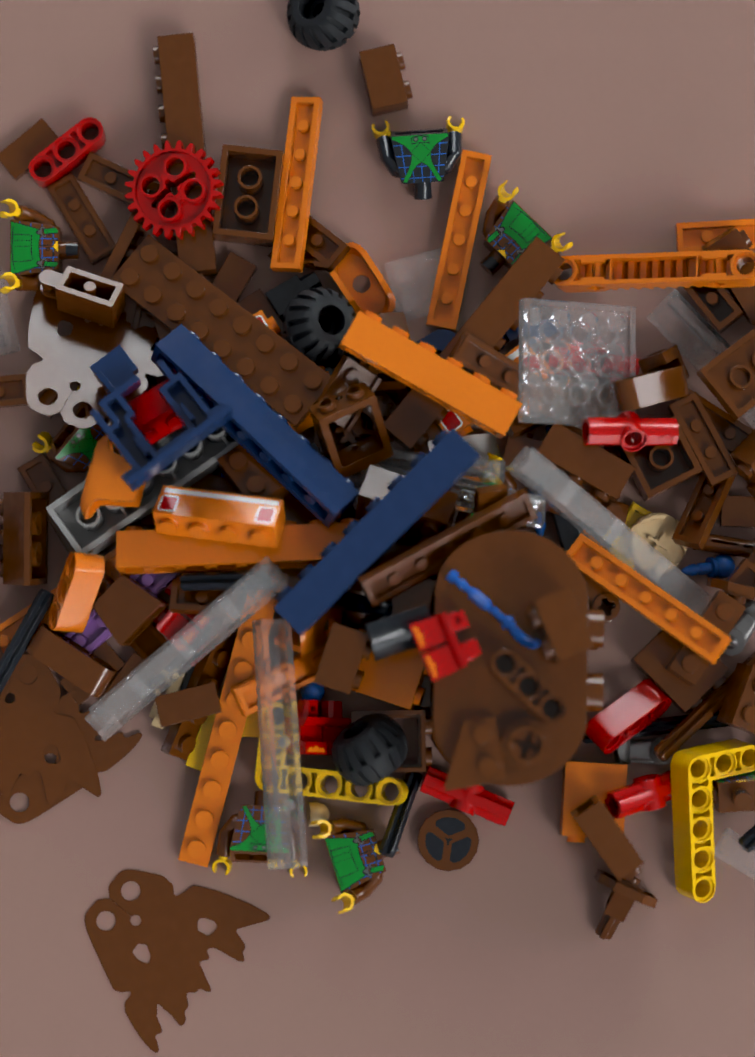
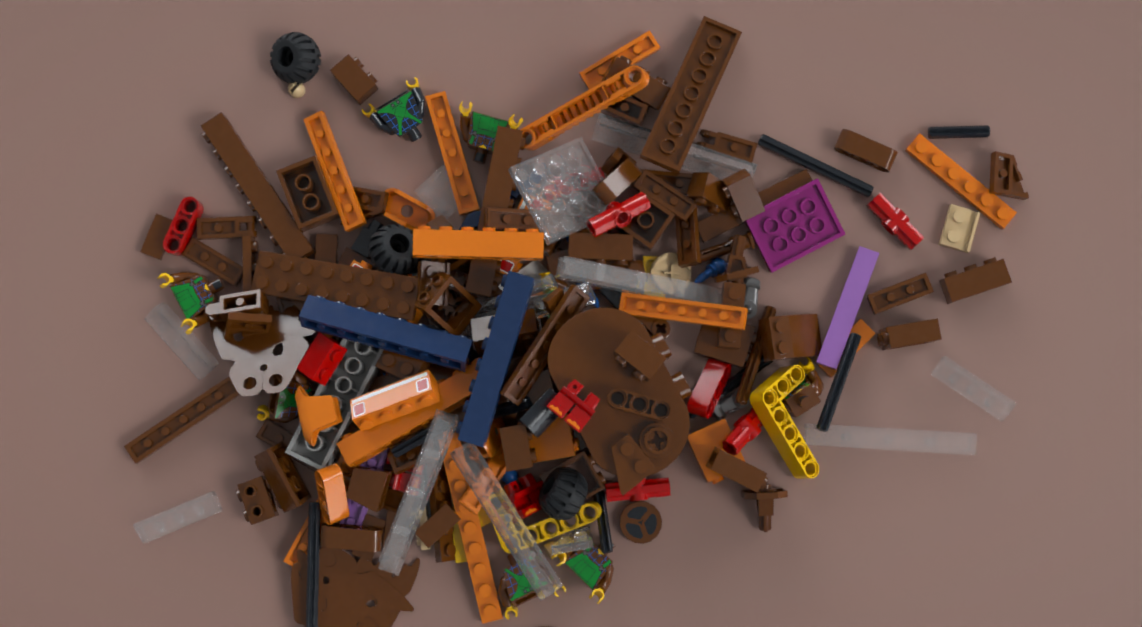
camera: 25 degrees left, 0 degrees up
dark blue container [89,345,234,492] -> none
red gear [124,140,224,240] -> none
blue piece [445,569,540,649] -> none
none -> reddish brown wing [224,311,272,340]
none -> tan hinge [288,82,305,98]
none -> clear wing [551,525,594,555]

